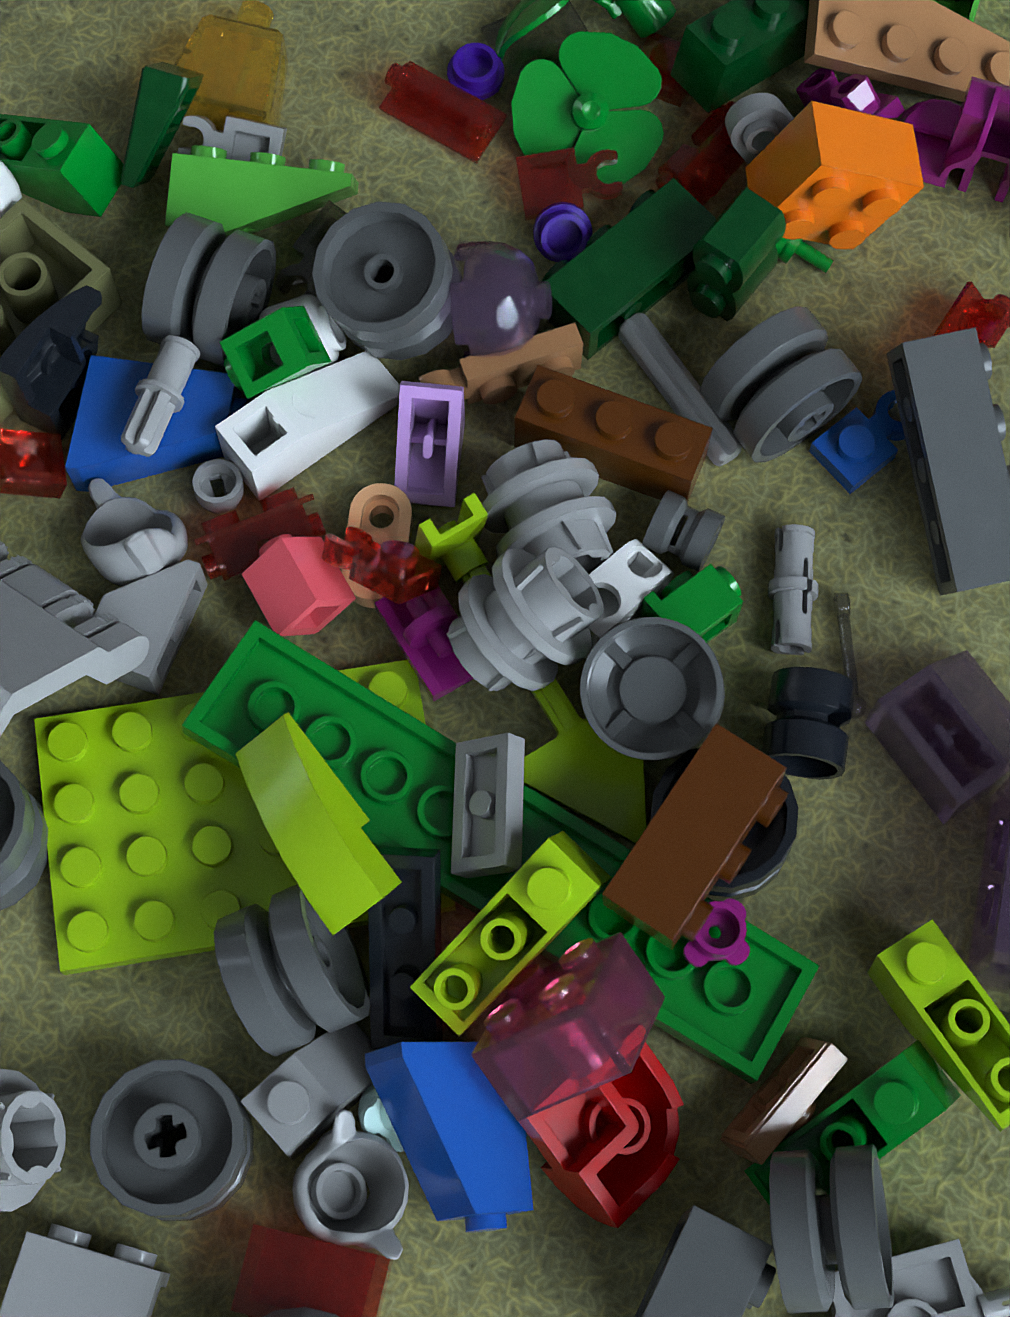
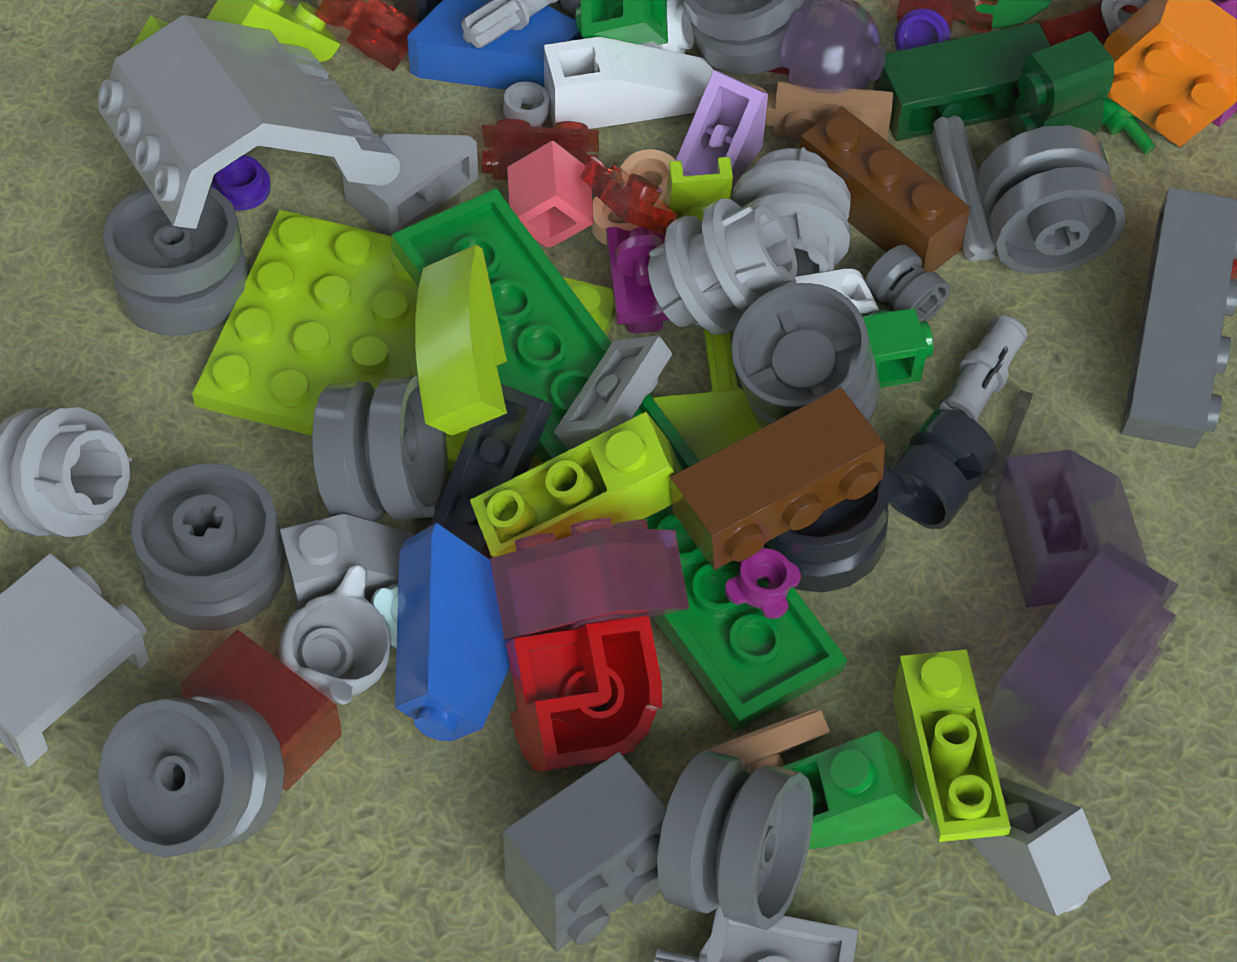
camera: 25 degrees right, 15 degrees down
light grey hair [81,478,188,586] -> none
blue plate [809,390,905,494] -> none

